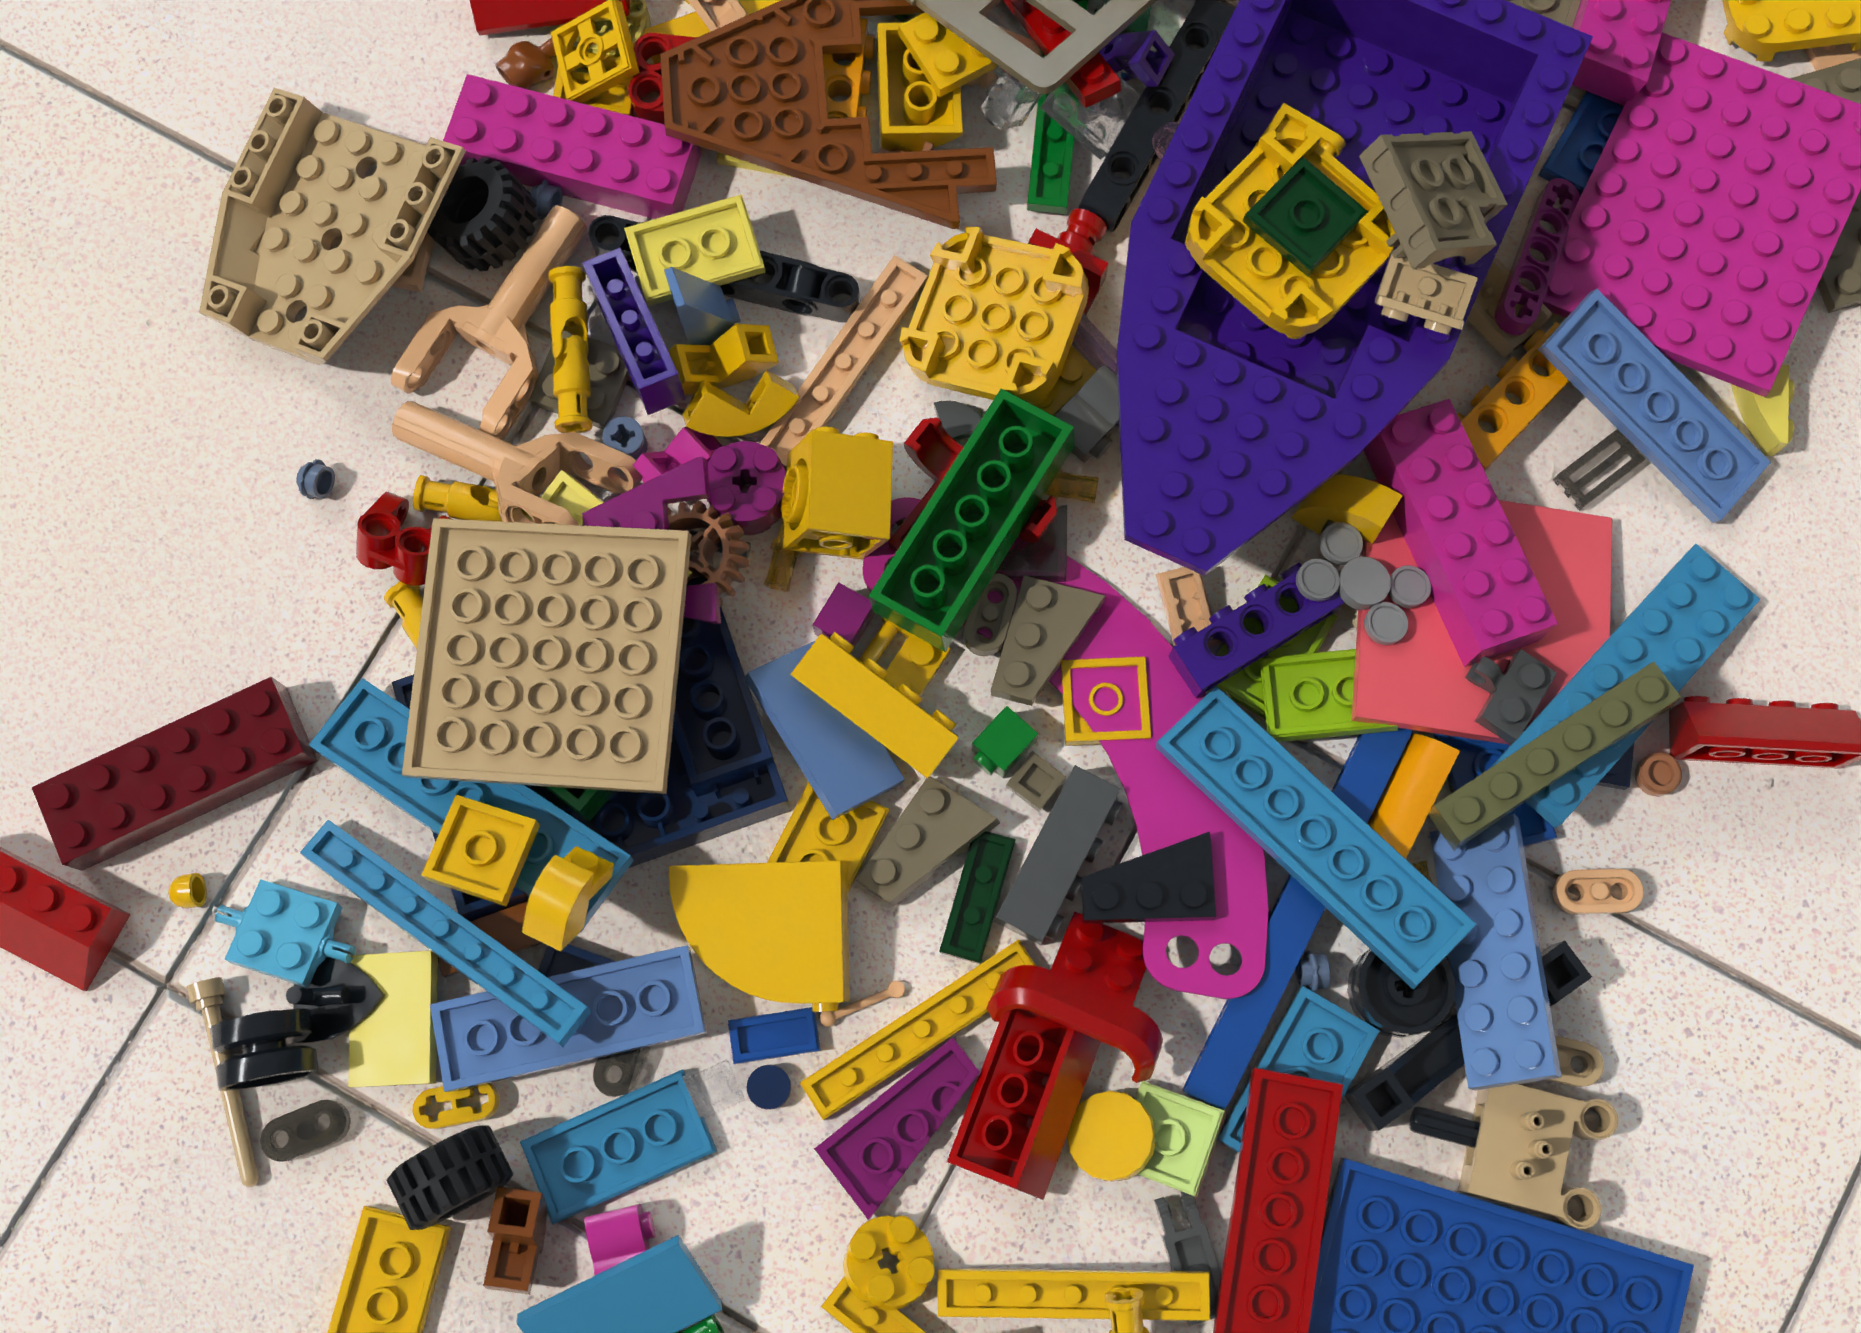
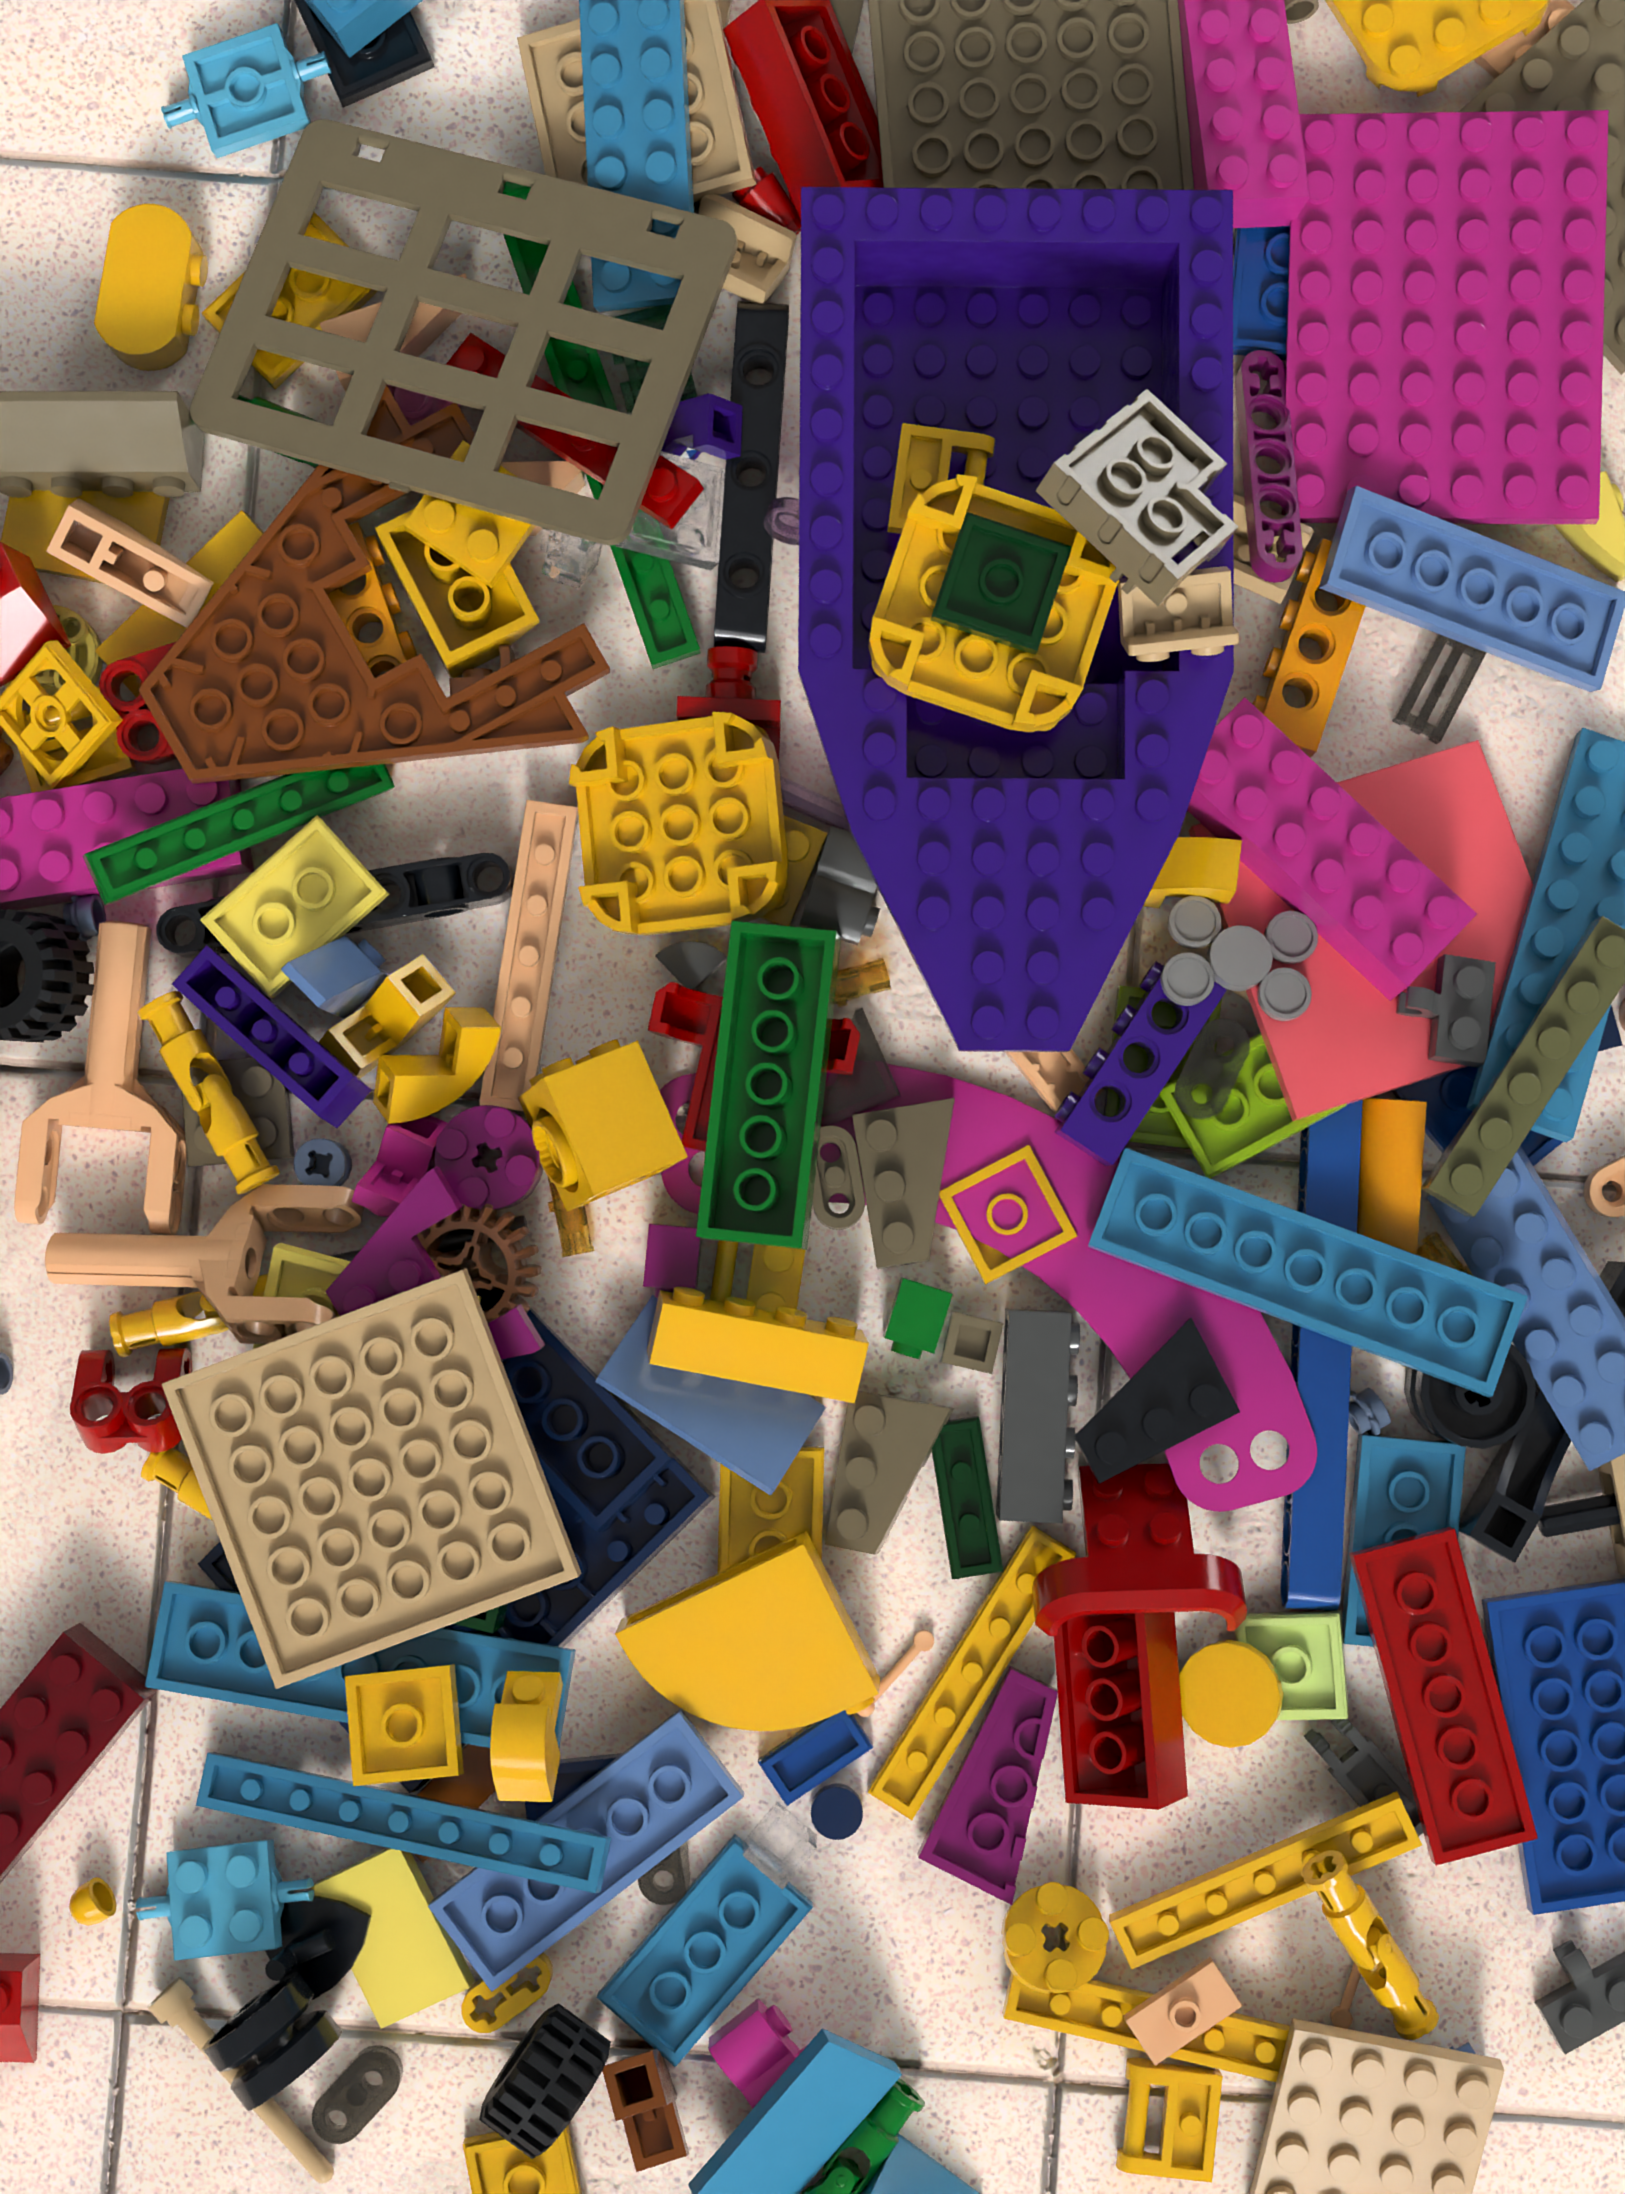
camera: 30 degrees left, 10 degrees up
none -> green tile [82,764,395,905]
none -> clear smoke plate [1175,1018,1251,1120]

